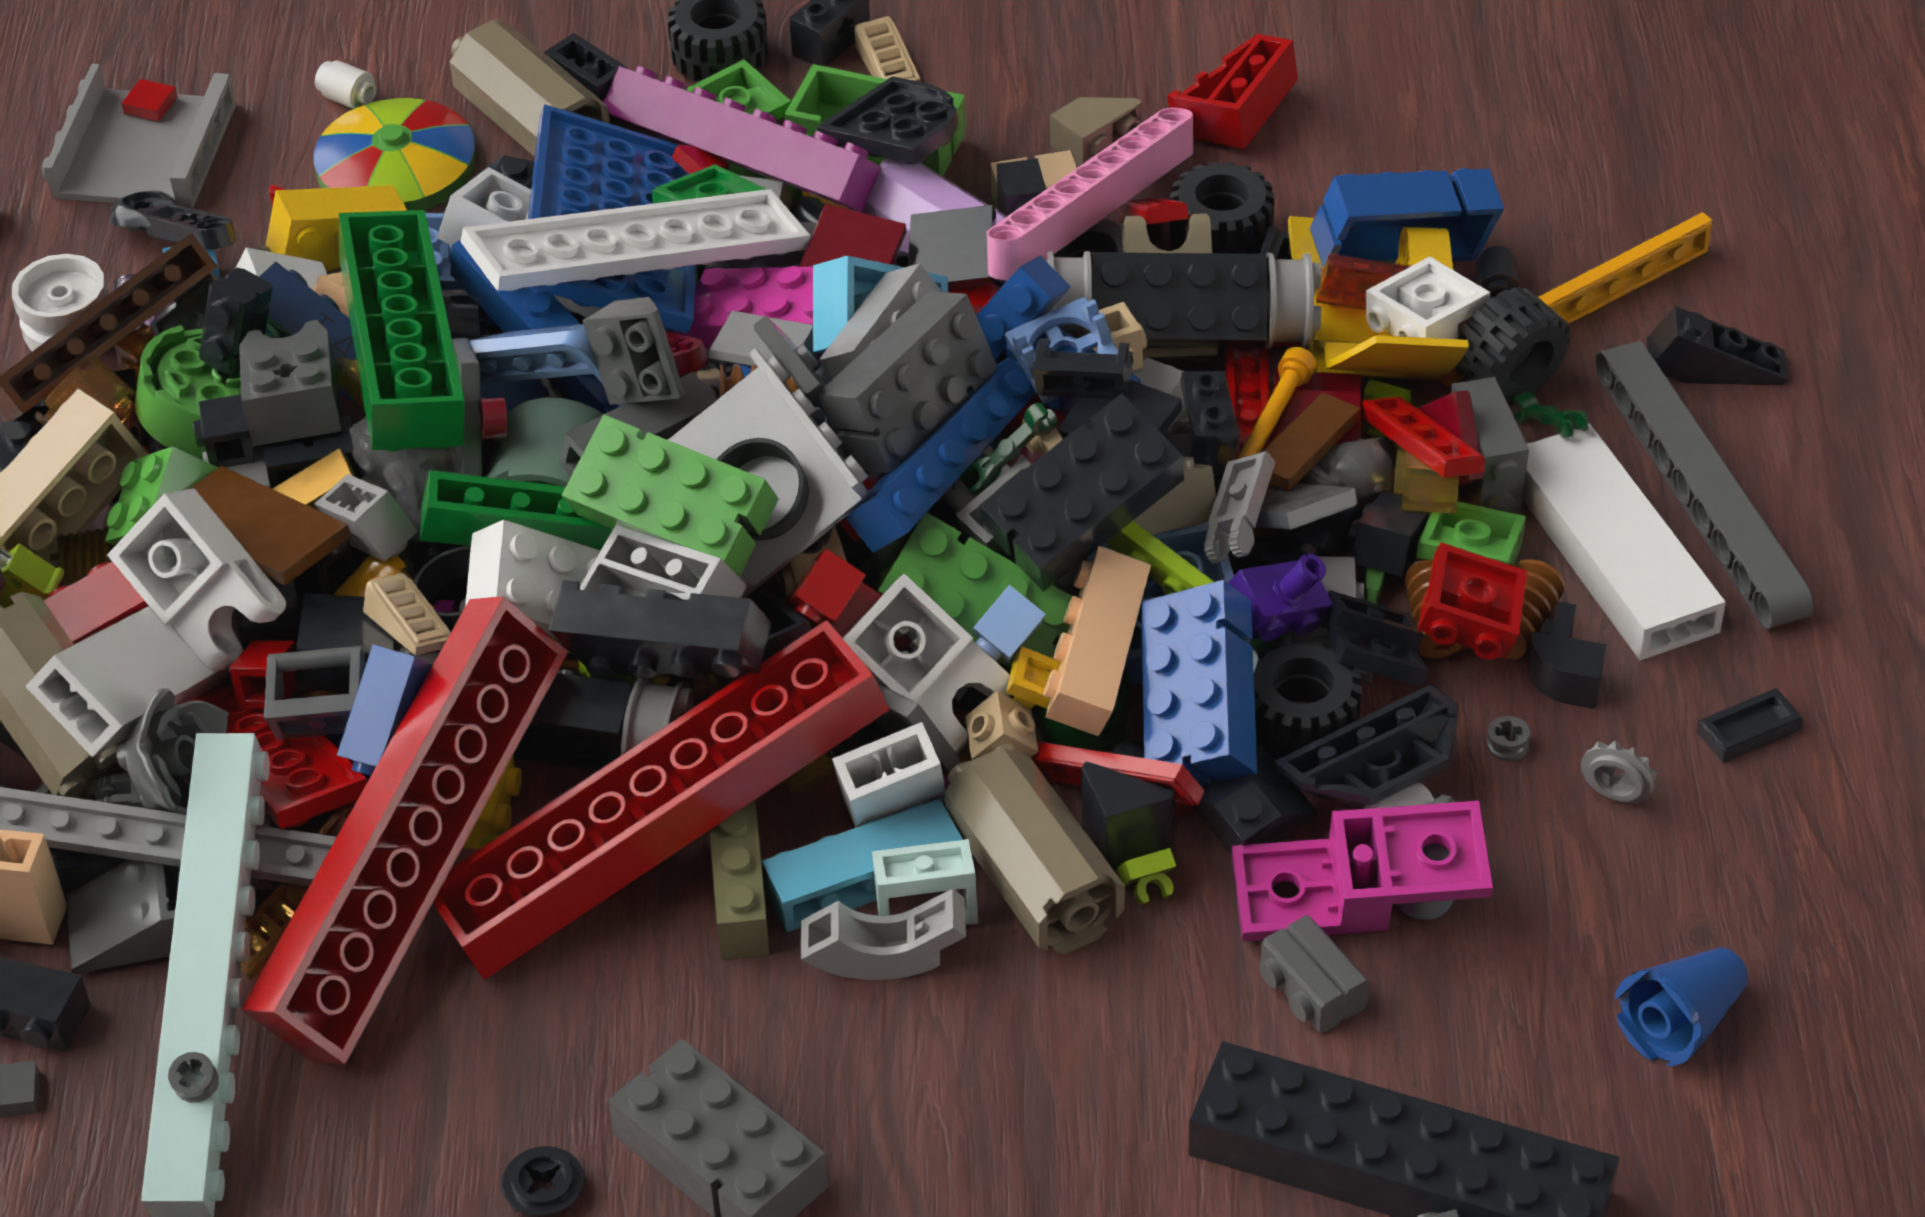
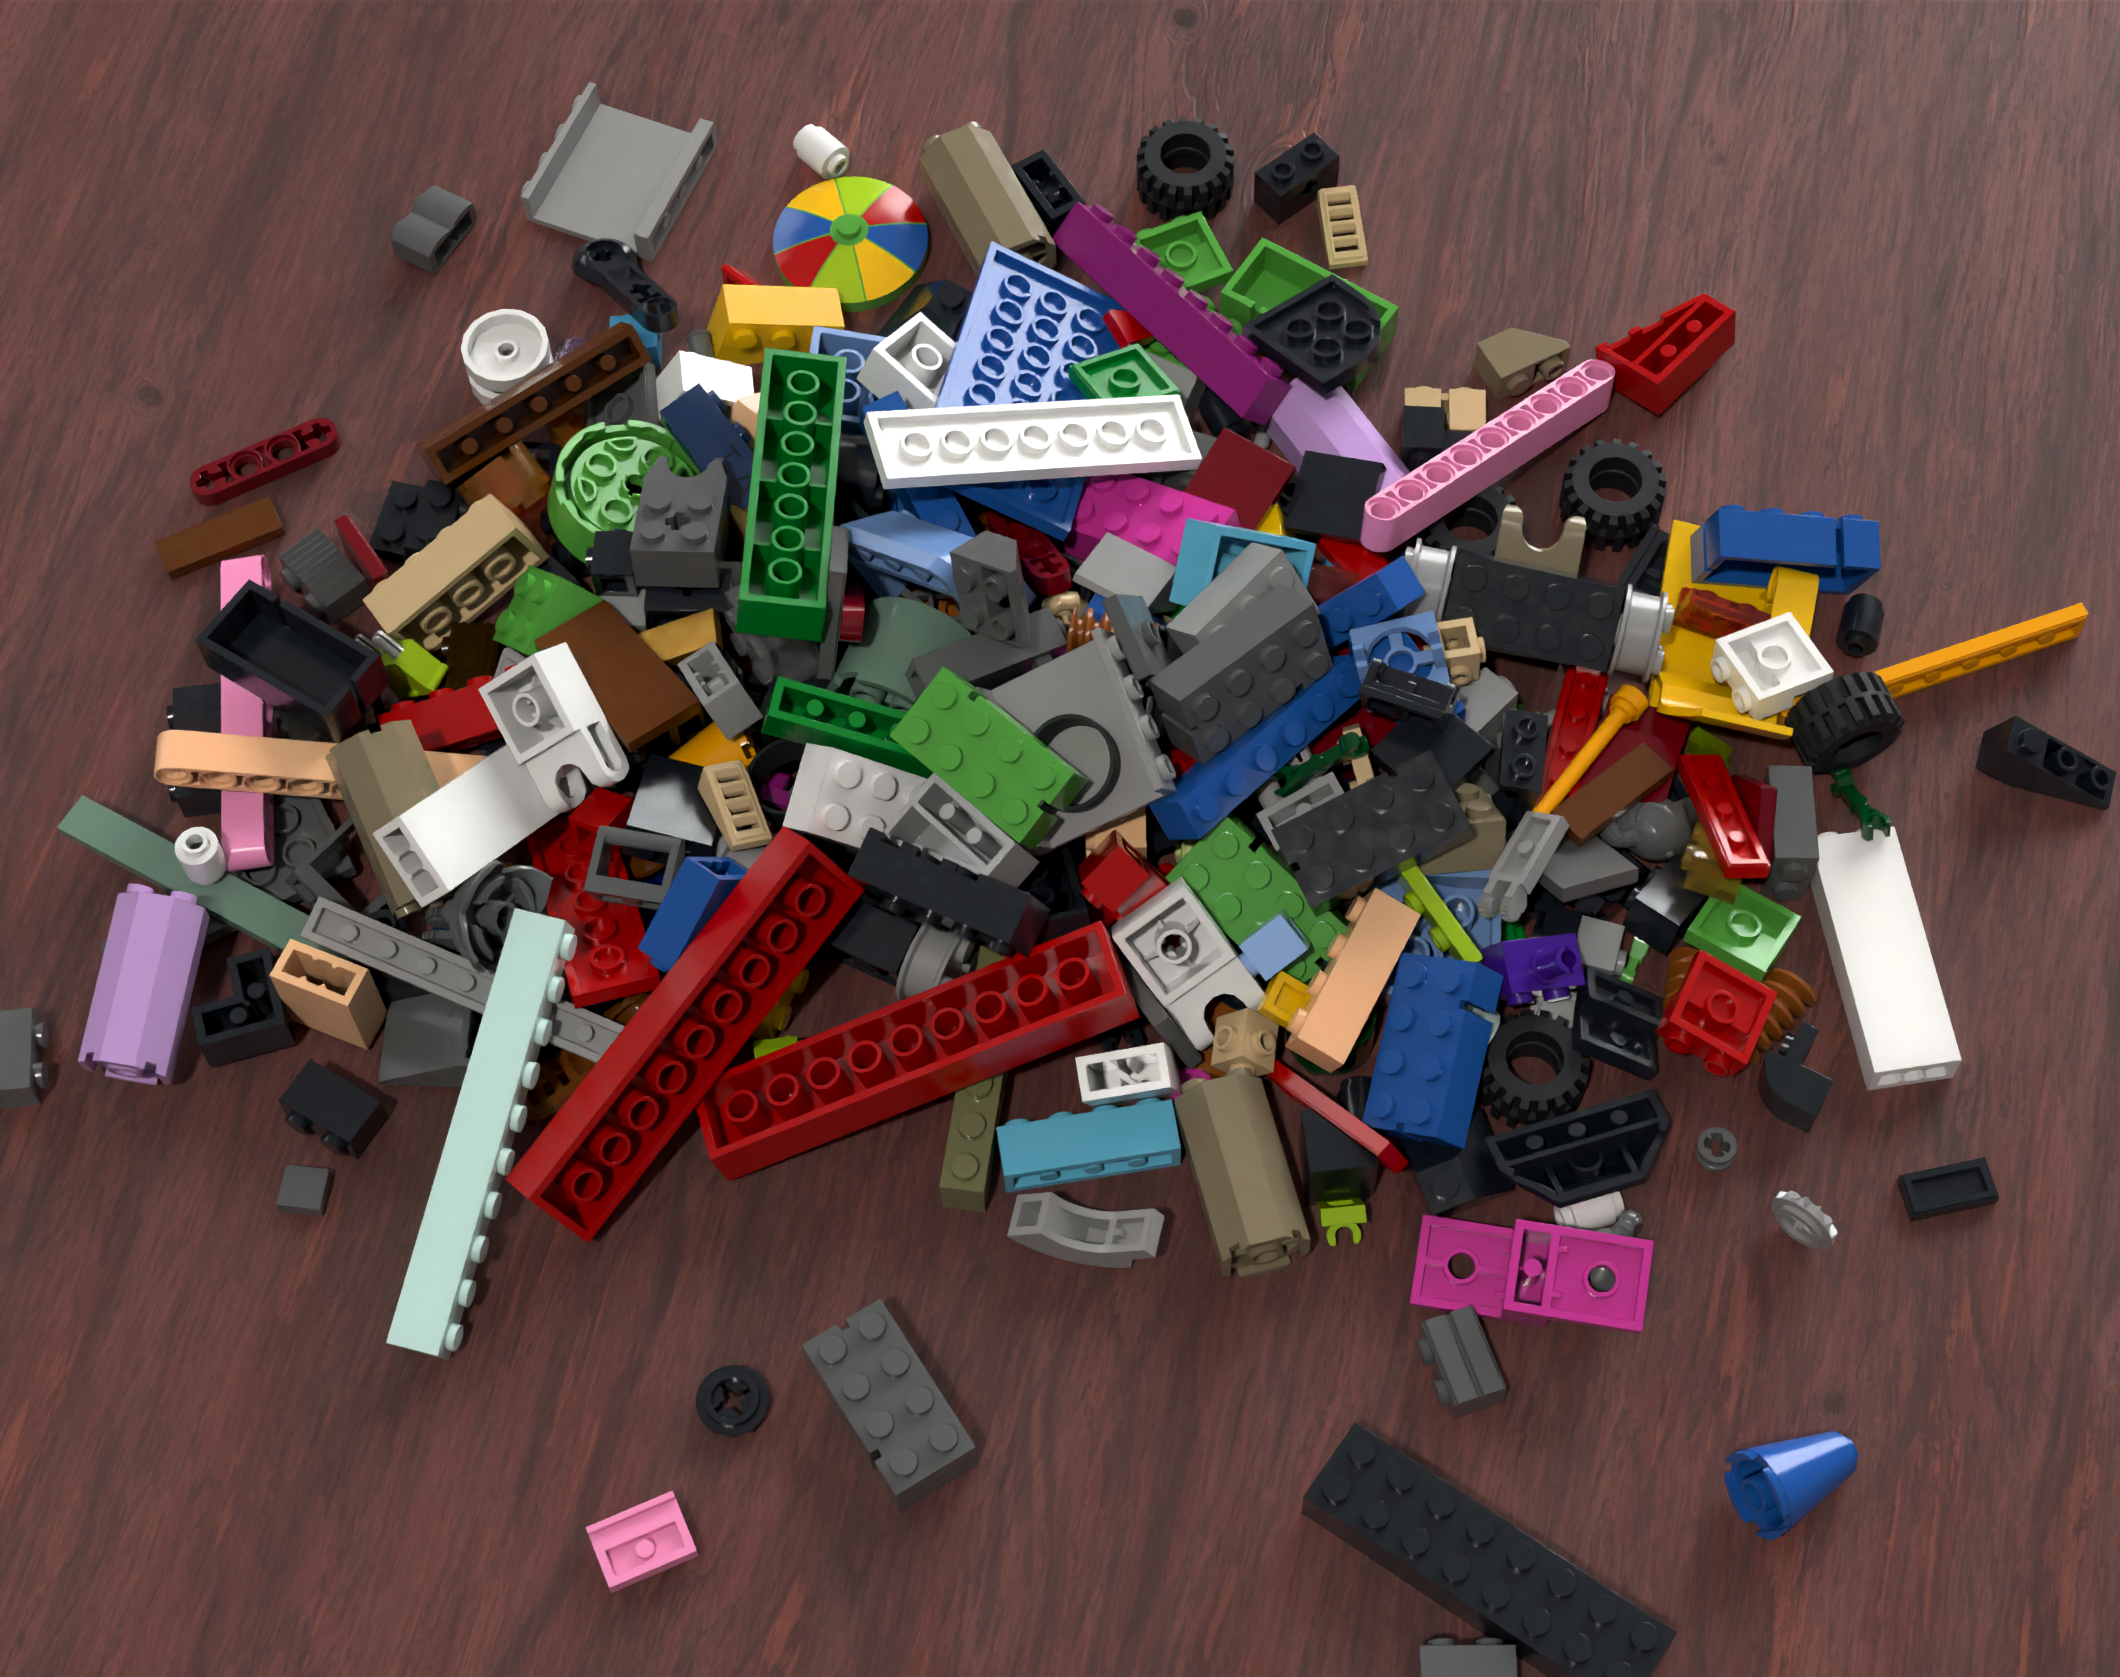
camera: 15 degrees right, 15 degrees up
red tile [121,79,178,122] -> none
dark grey bush [168,1052,219,1103] -> none
black brick [199,268,273,375] -> none
light aqua tile [872,839,978,926] -> none
red tile [1118,197,1189,225] -> none
dark grey beam [1595,341,1814,629] -> none

